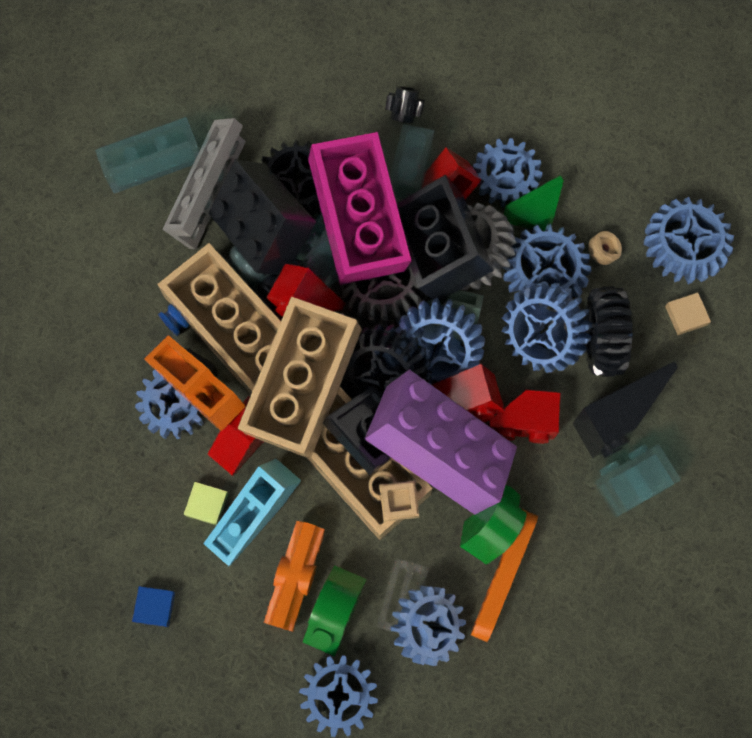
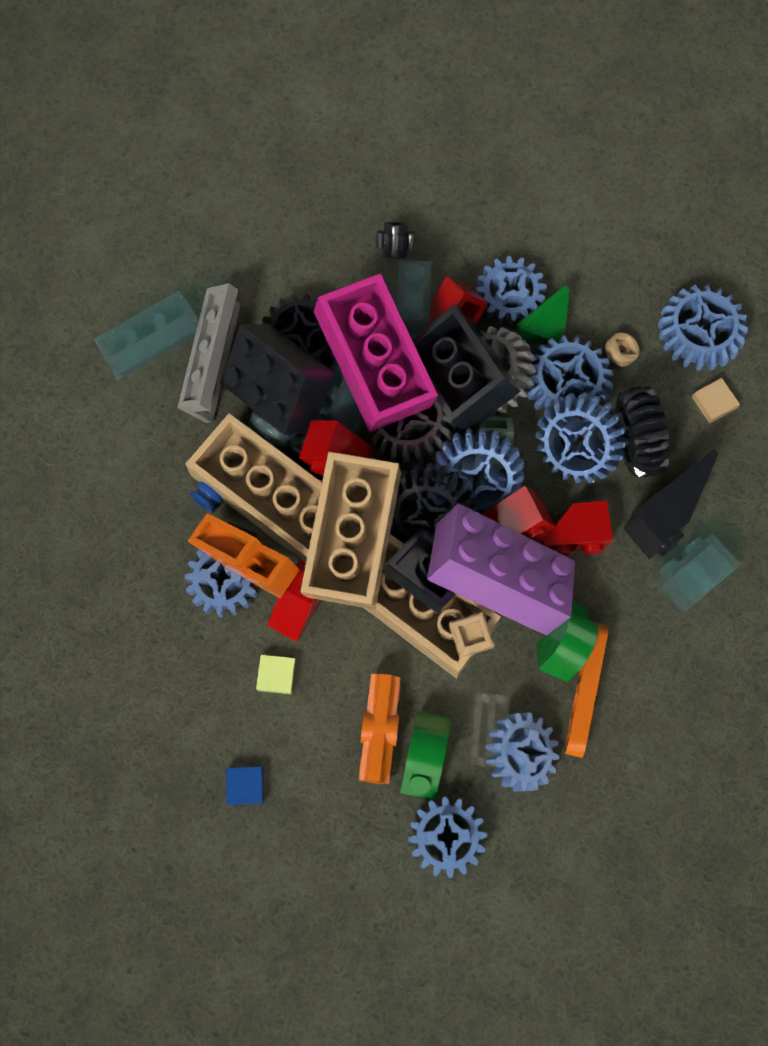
camera: 10 degrees left, 0 degrees up
medium azure slope [203,459,301,566] -> none

